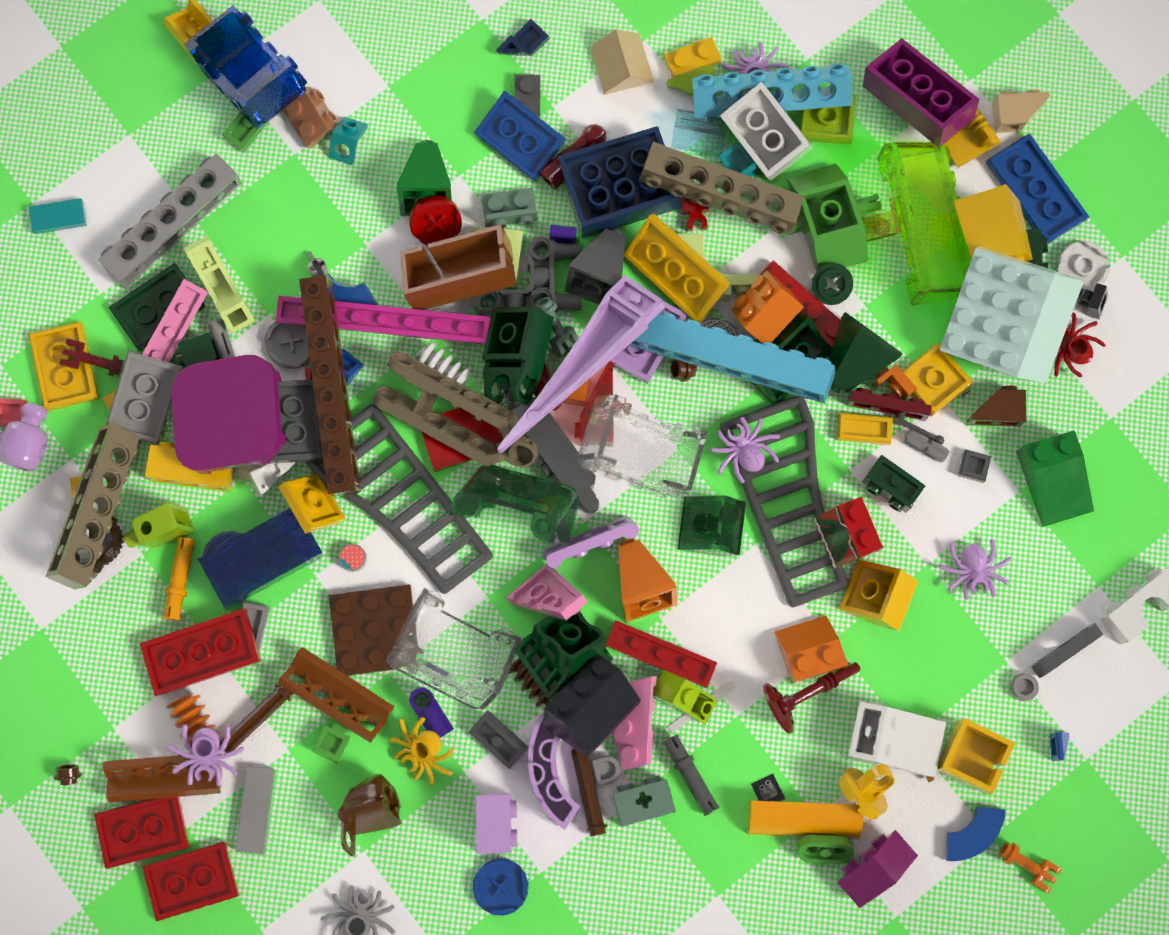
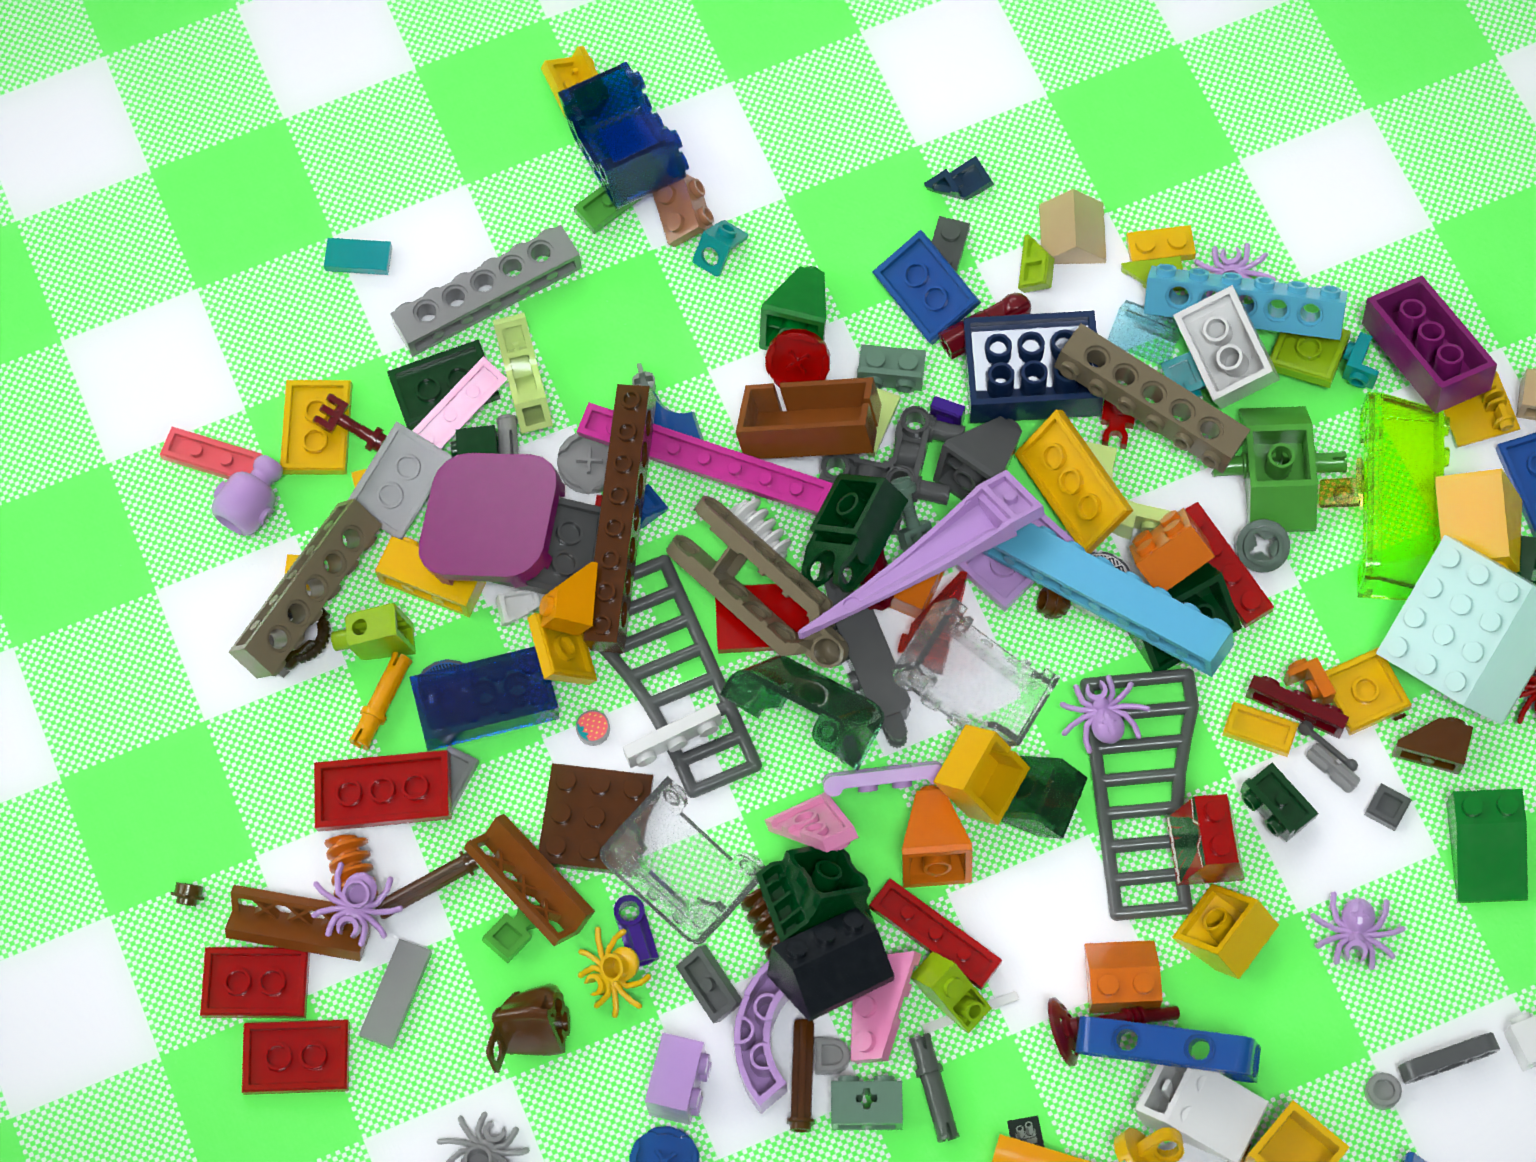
camera: 25 degrees right, 10 degrees down
dark green slope [829,312,903,394] -> none
none -> light orange slope [539,562,598,636]
none -> white plate [622,702,722,768]
none -> yellow piece [933,724,1030,825]
none -> lime tile [1018,234,1055,293]
none -> blue beam [1075,1016,1261,1083]
none -> teal bracket [1342,332,1379,389]

